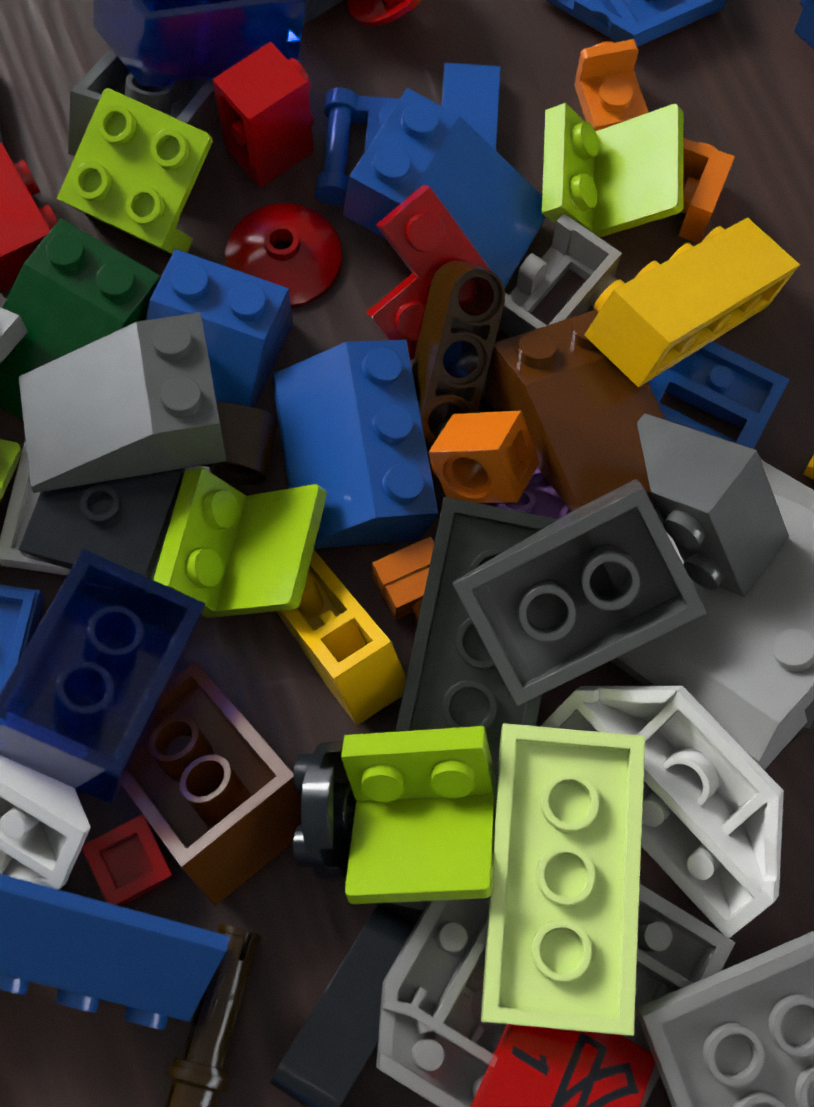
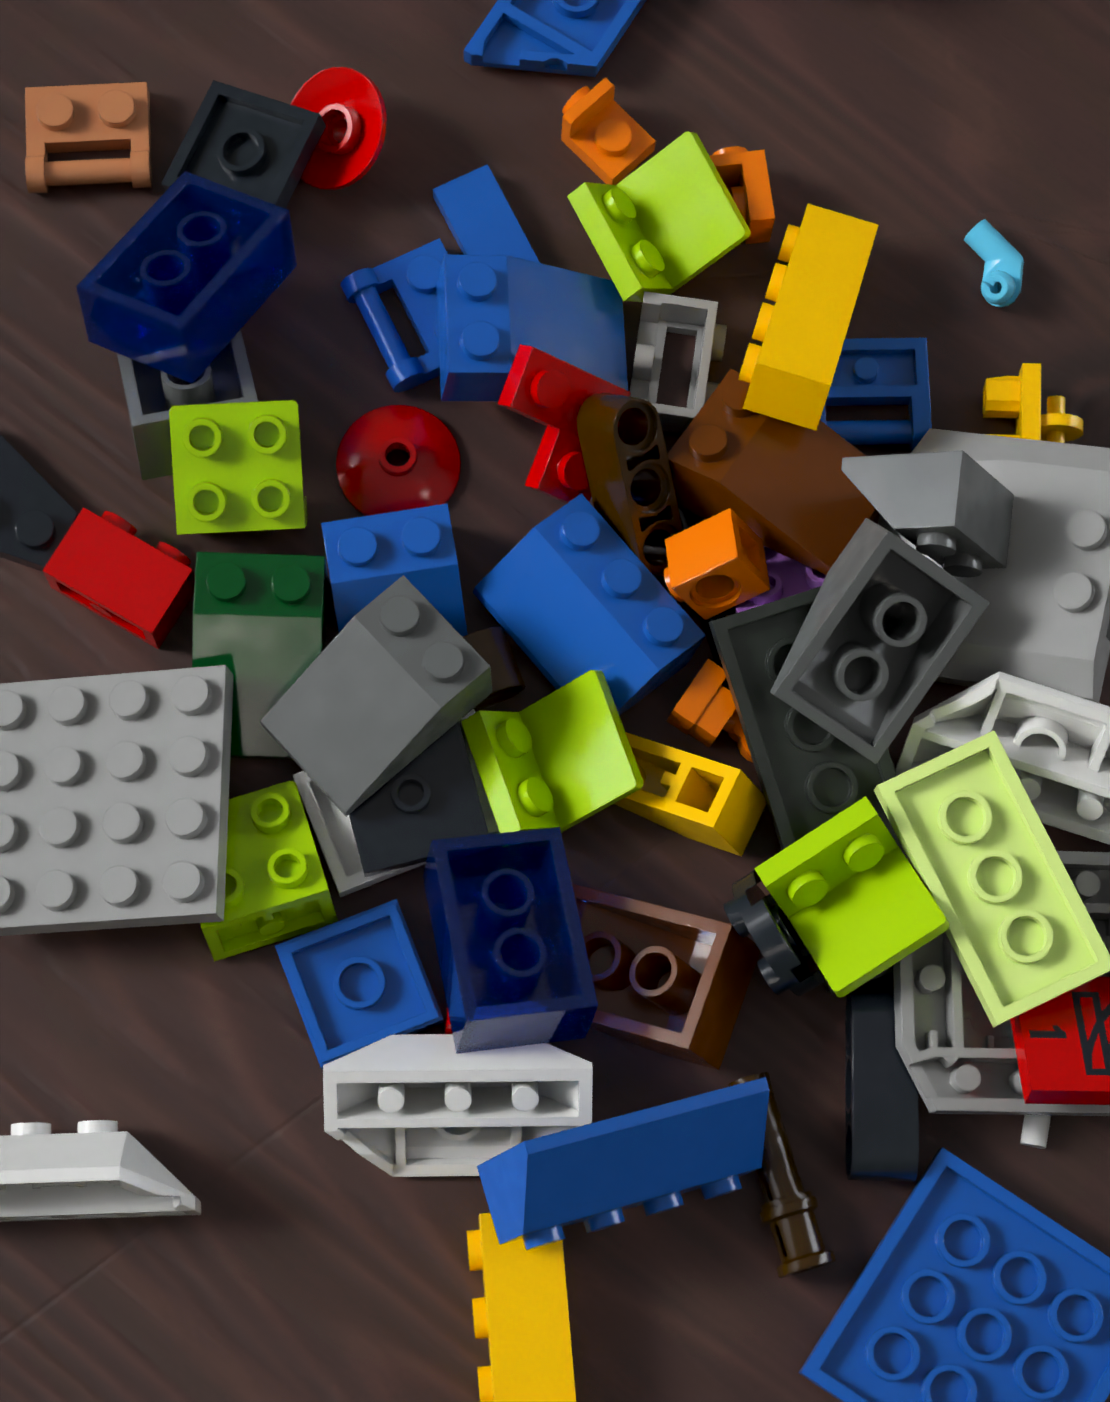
camera: 35 degrees left, 5 degrees up
red plate [82,814,176,907] -> none
red brick [212,42,314,189] -> none

